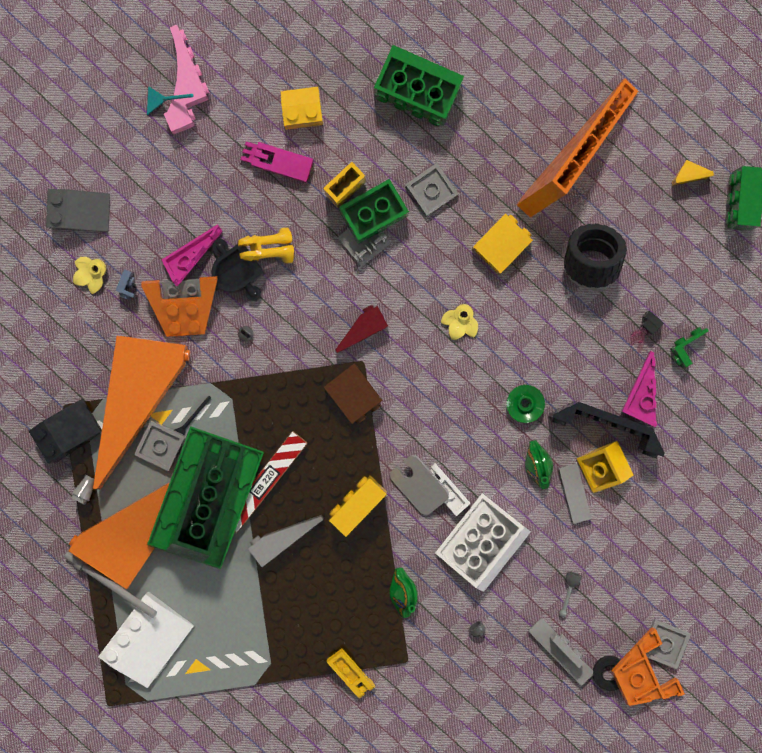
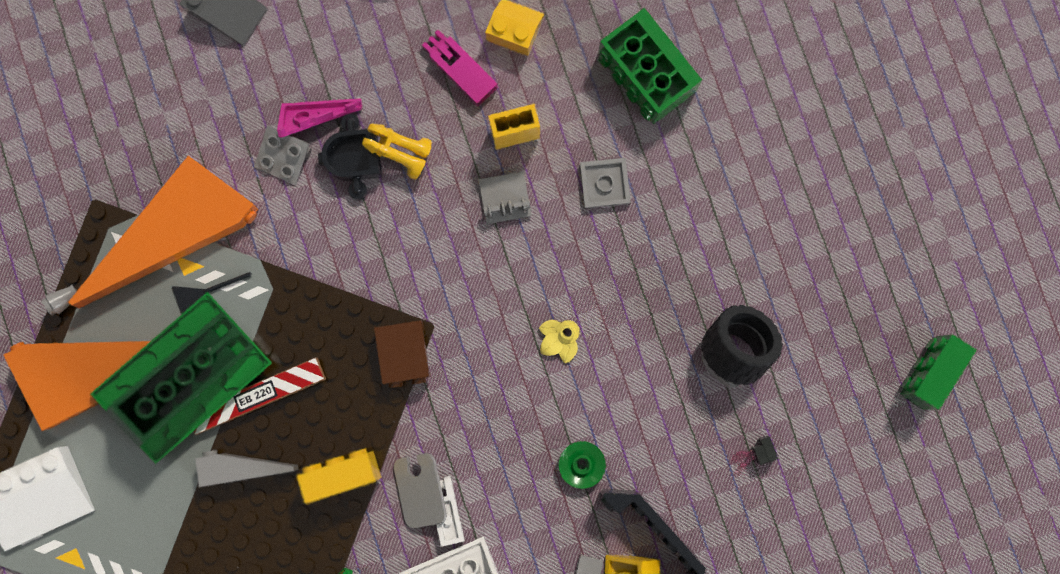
camera: 30 degrees right, 5 degrees down
black slope [29,399,102,464] -> none
light grey bar [64,551,157,618] -> none
light yellow plate [73,257,106,294] -> none
sand blue bracket [116,269,137,300] -> none
light grey tile [134,420,186,471] -> none
orange wing [141,276,218,337] -> none
dark grey hinge [238,326,254,341] -> none
dark red slope [335,305,388,353] -> none
green brick [339,179,409,244] -> none
yellow brick [472,213,533,275] -> none
orange slope [517,78,638,218] -> none
green hat [525,440,554,490] -> none
dark pink wing [621,351,657,427] -> none
green bracket [671,327,709,368] -> none
yellow slope [672,160,714,186] -> none

